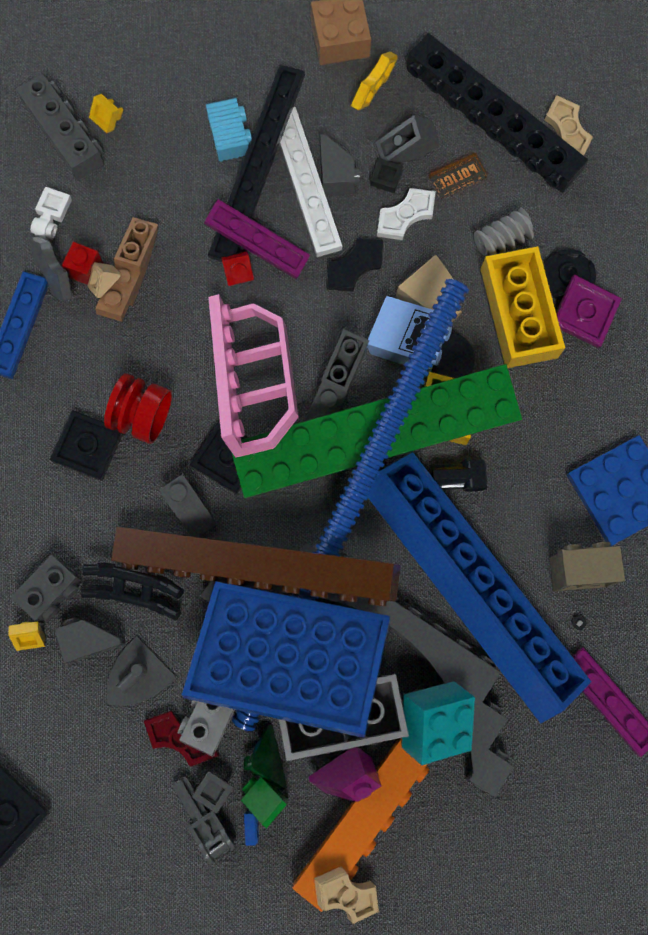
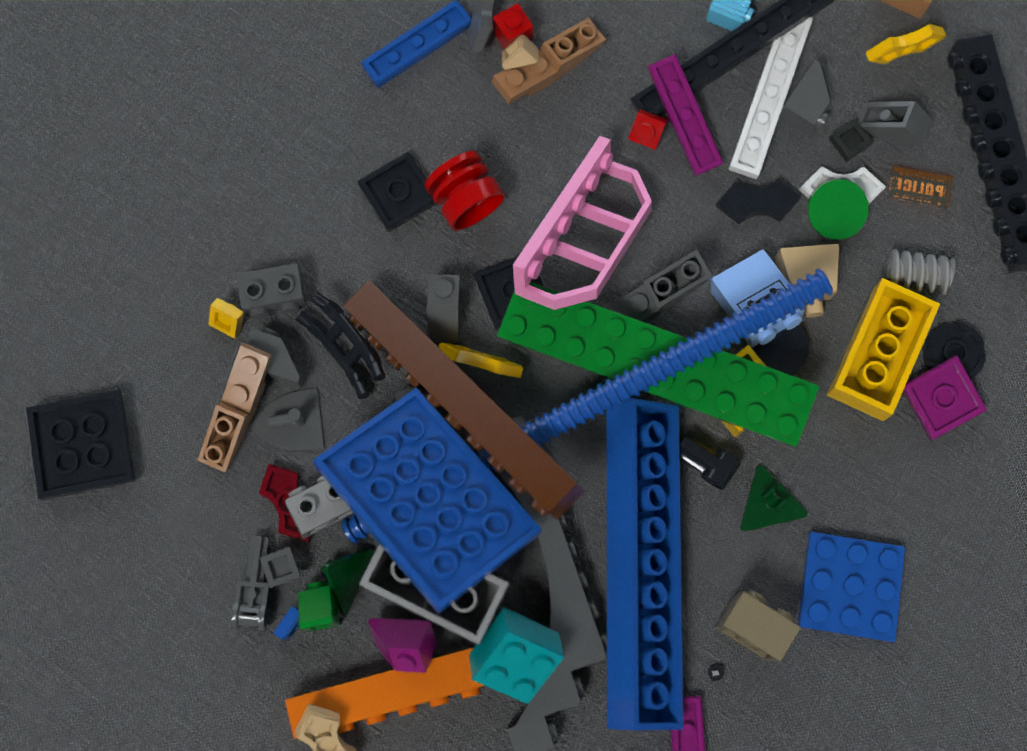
camera: 40 degrees right, 0 degrees up
none -> medium nougat slope [197,343,273,473]
none -> yellow tile [438,342,523,378]
none -> dark green piece [740,465,808,532]
none -> green tile [807,179,869,240]

